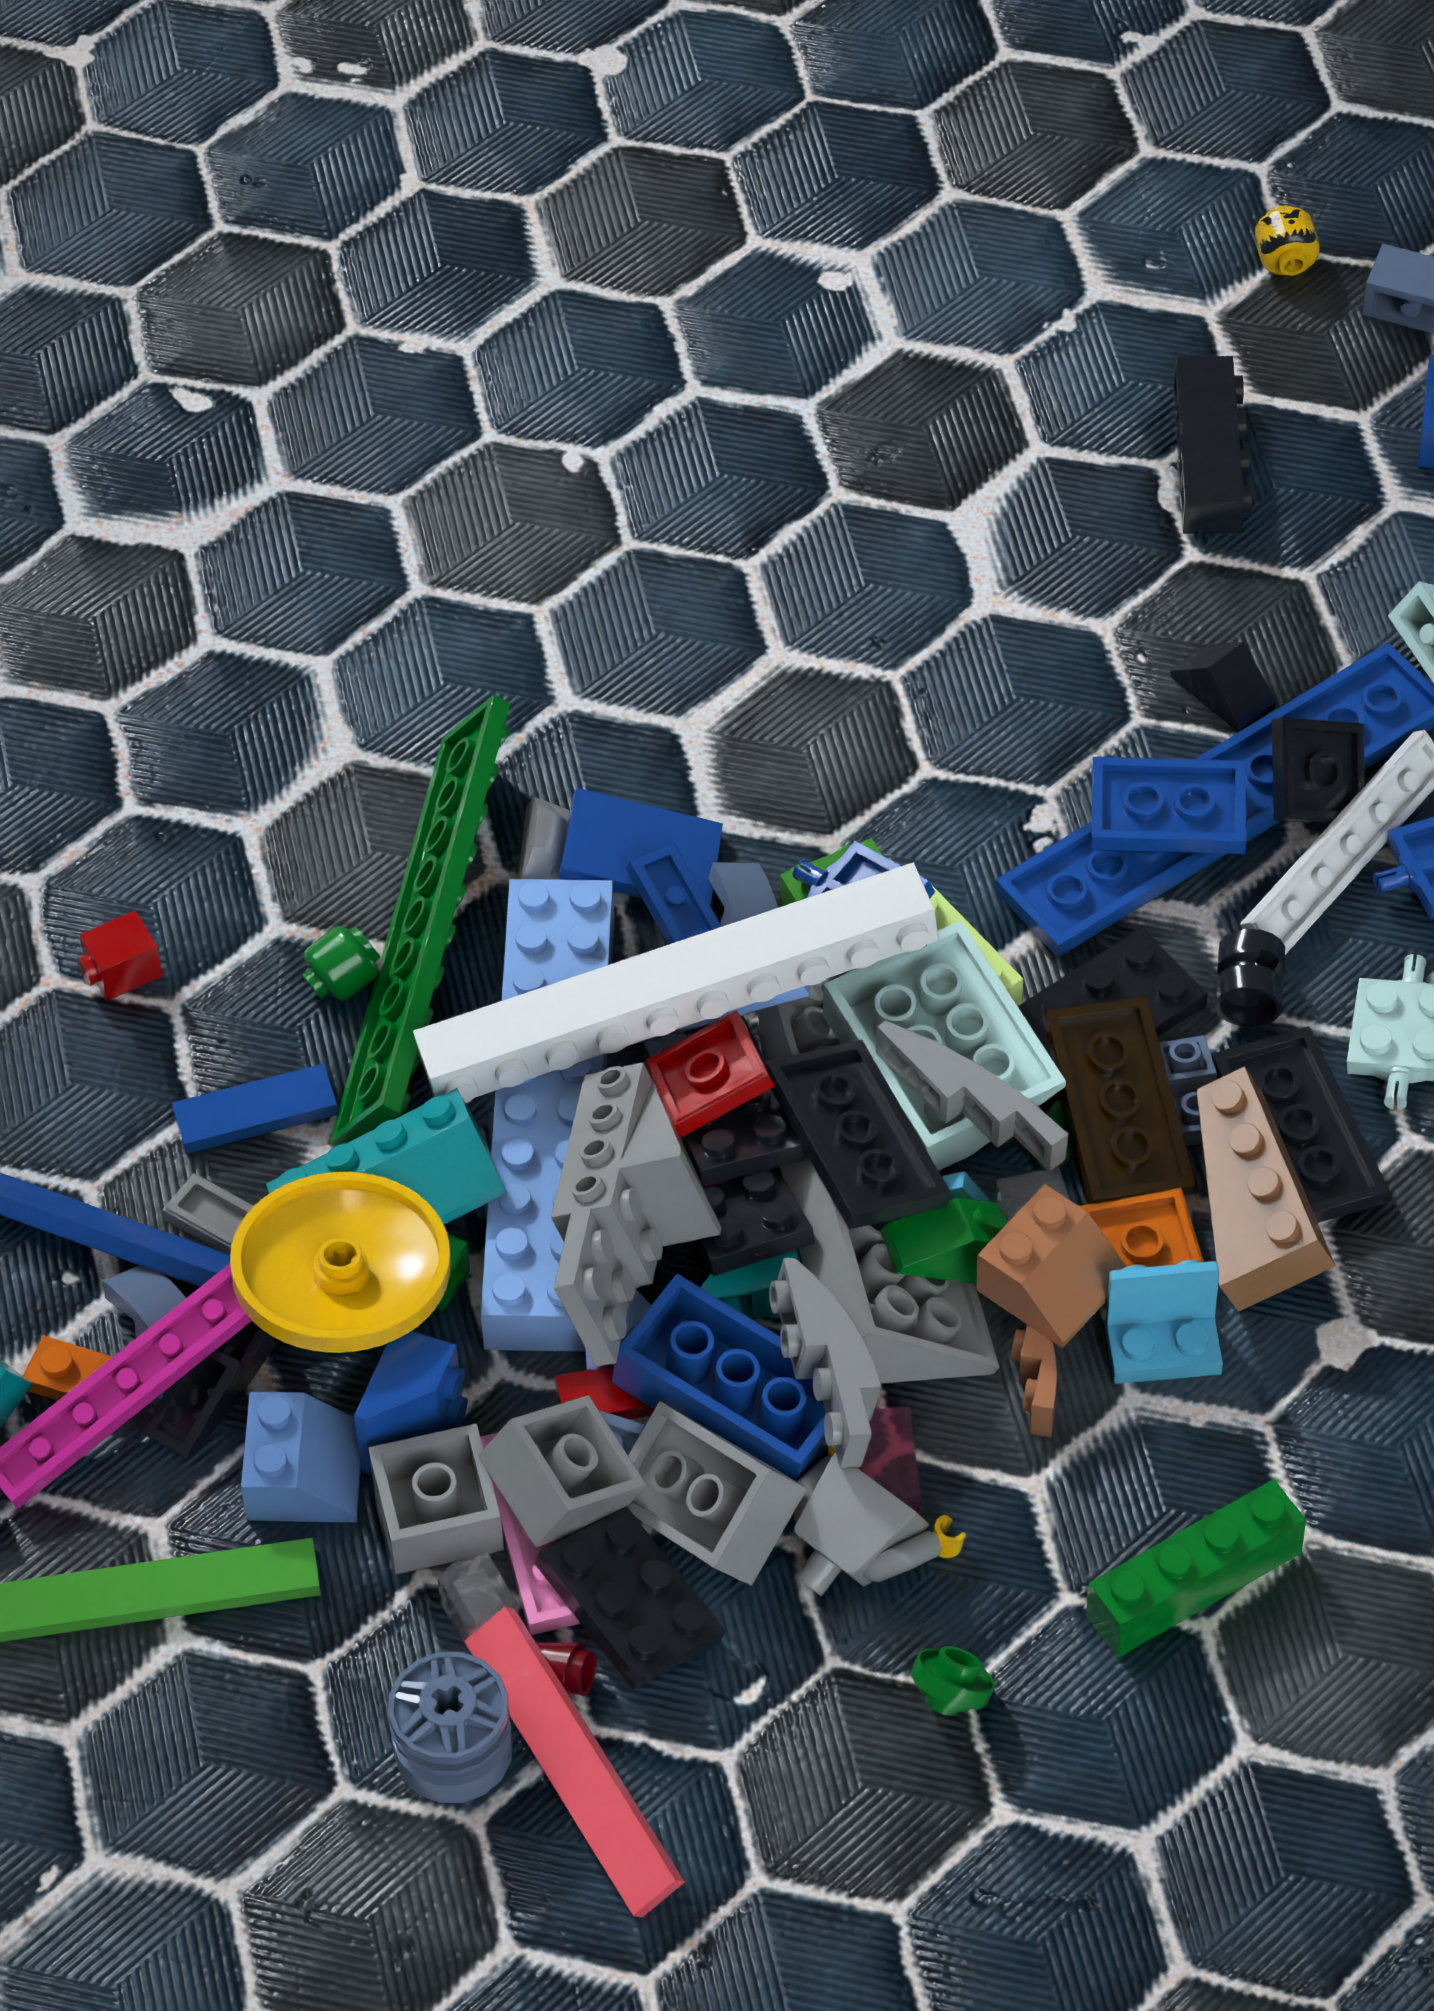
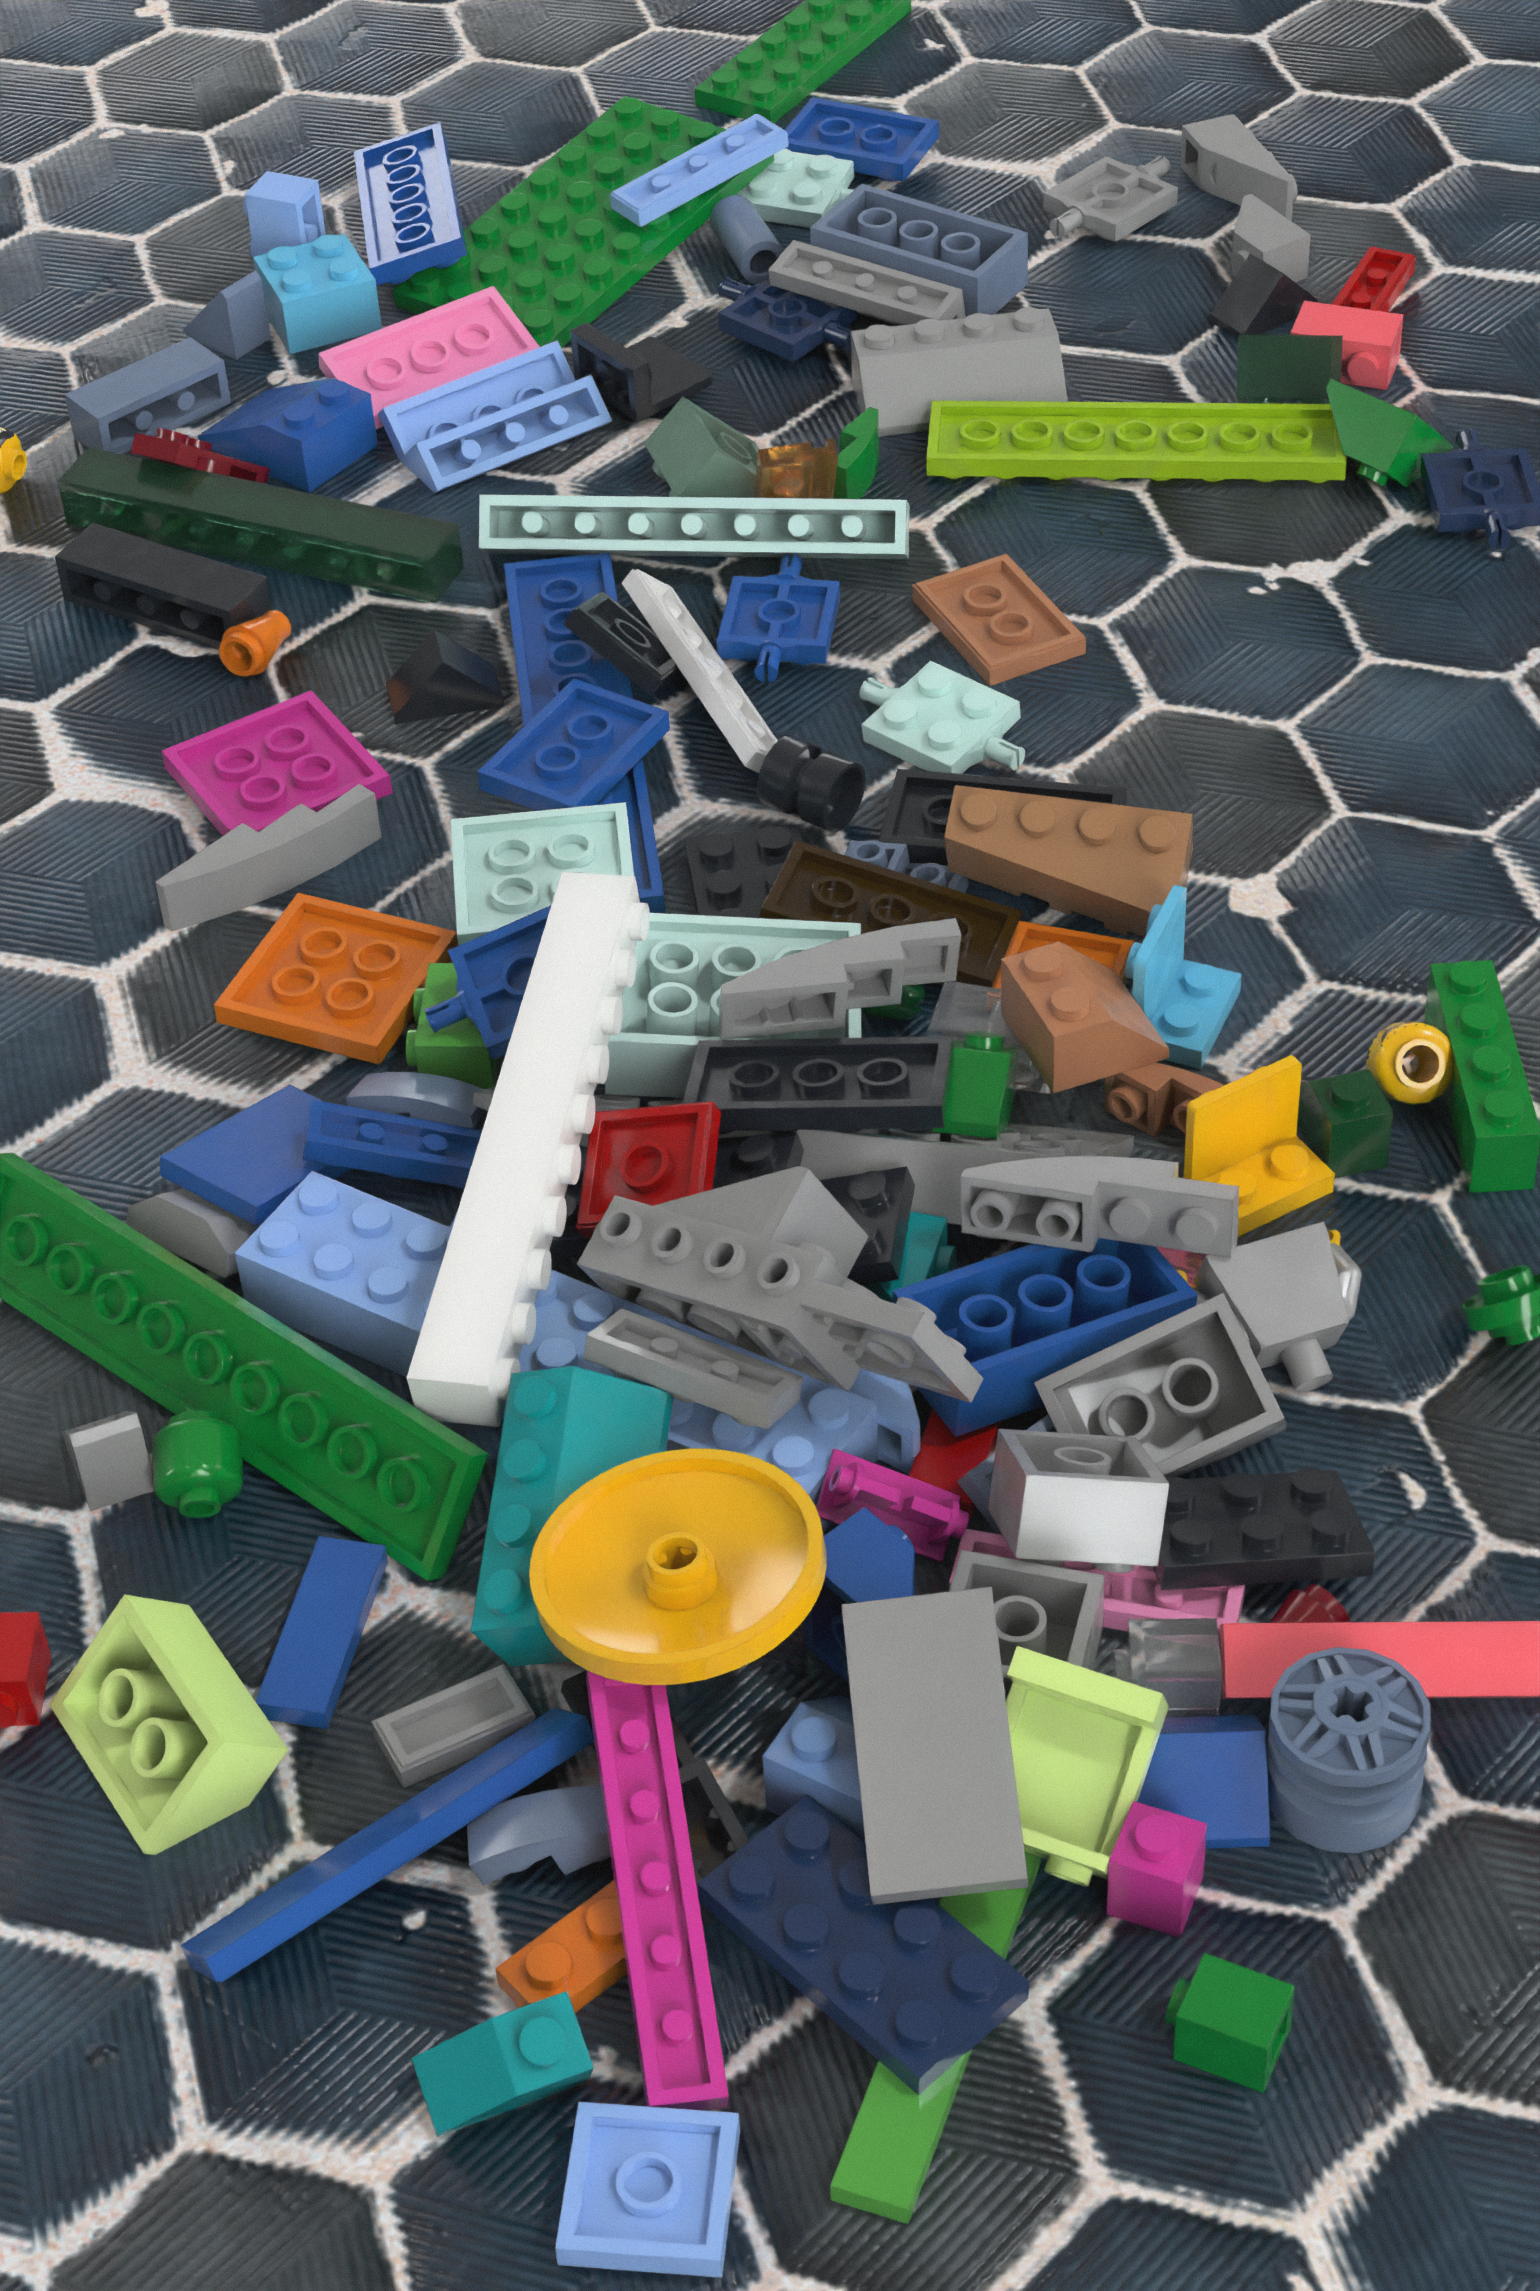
camera: 60 degrees left, 10 degrees down
none -> yellowish green slope [49,1594,288,1855]
none -> clear green brick [58,447,464,603]
none -> light grey slope [62,1411,154,1512]
none -> dark red wing [131,427,270,489]
none -> light grey slope [155,784,382,931]
none -> dark pink plate [161,690,393,836]
none -> orange plate [214,893,459,1065]
none -> orange cone [219,610,291,677]
none -> light aqua plate [450,802,634,945]
none -> light grey plate [584,1308,803,1429]
none -> dark blue plate [697,1794,1030,2096]
none -> dark pink hinge [816,1449,969,1563]
none -> light grey tile [841,1587,1029,1905]
none -> yellowish green panel [1006,1646,1169,1887]
none -> dark pink brick [1107,1801,1207,1937]
none -> blue slope [1138,1715,1270,1849]
none -> green brick [1165,1953,1295,2093]
none -> yellow bracket [1183,1055,1335,1237]
none -> dark green slope [1297,1069,1393,1178]
none -> yellow head [1366,1021,1453,1105]

